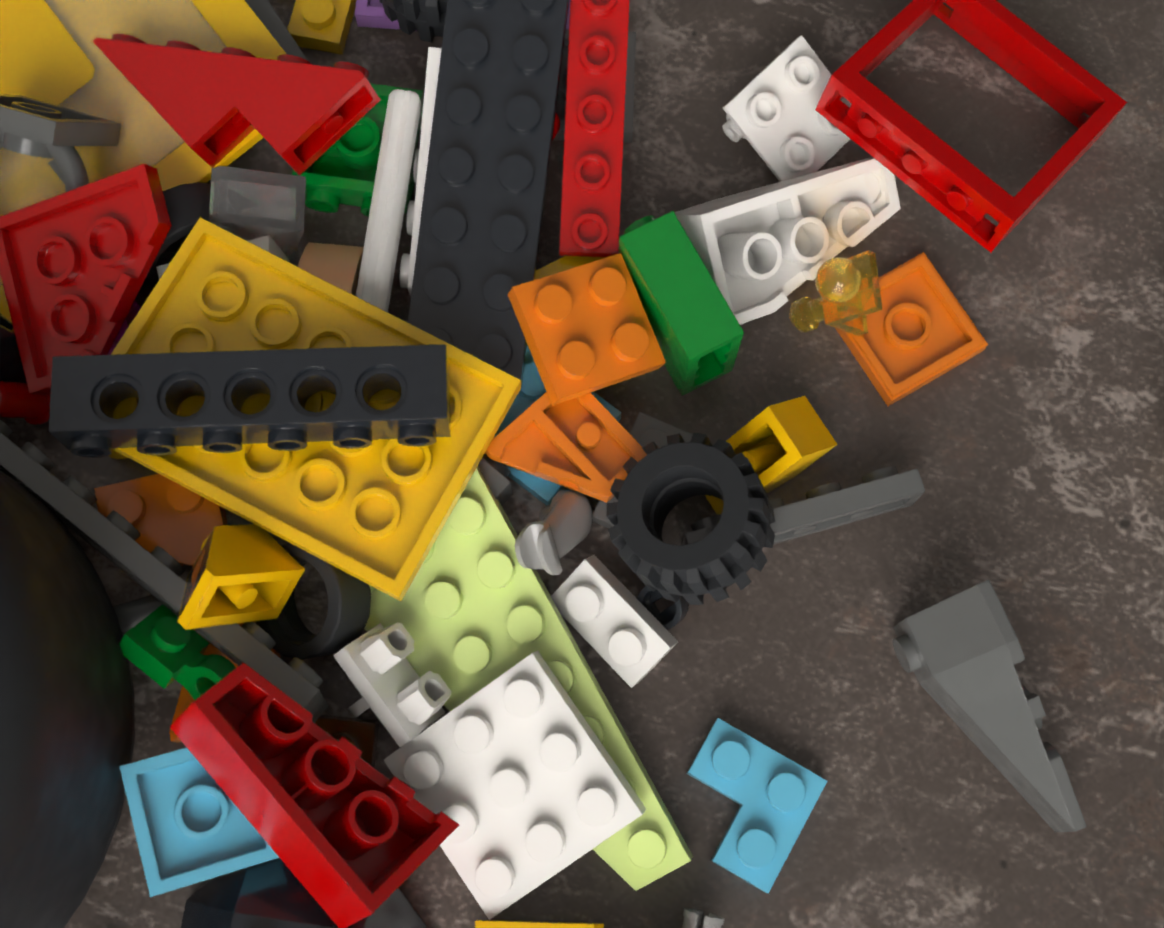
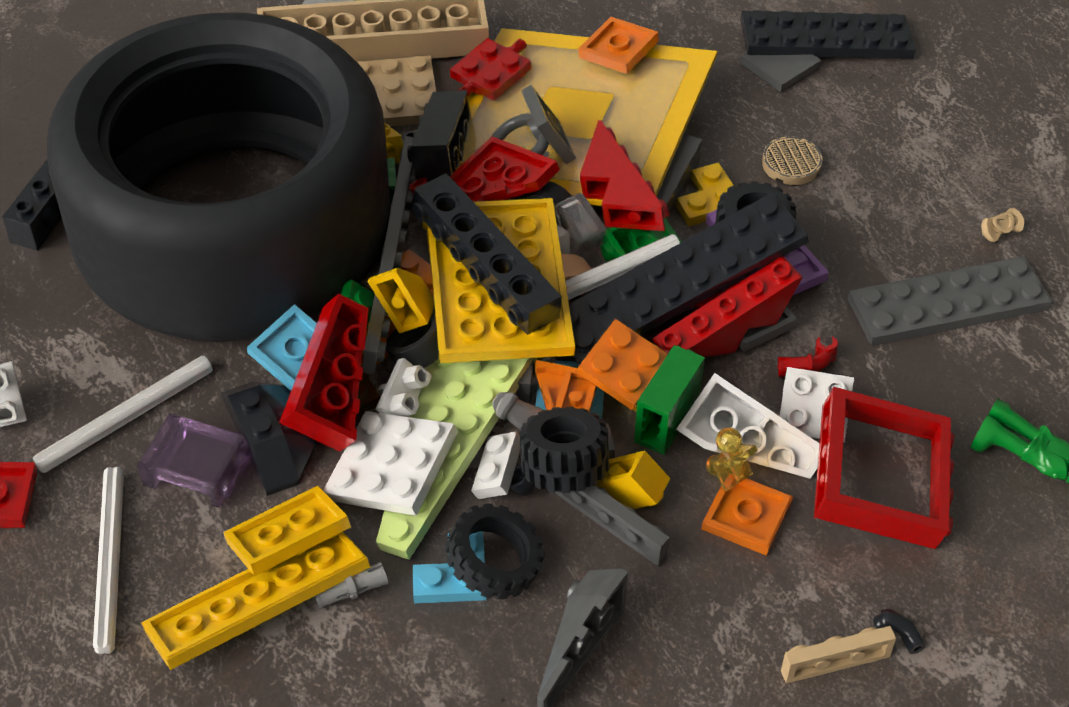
camera: 55 degrees right, 25 degrees down
none -> black tyre [445,503,545,599]
none -> red piece [777,336,838,378]

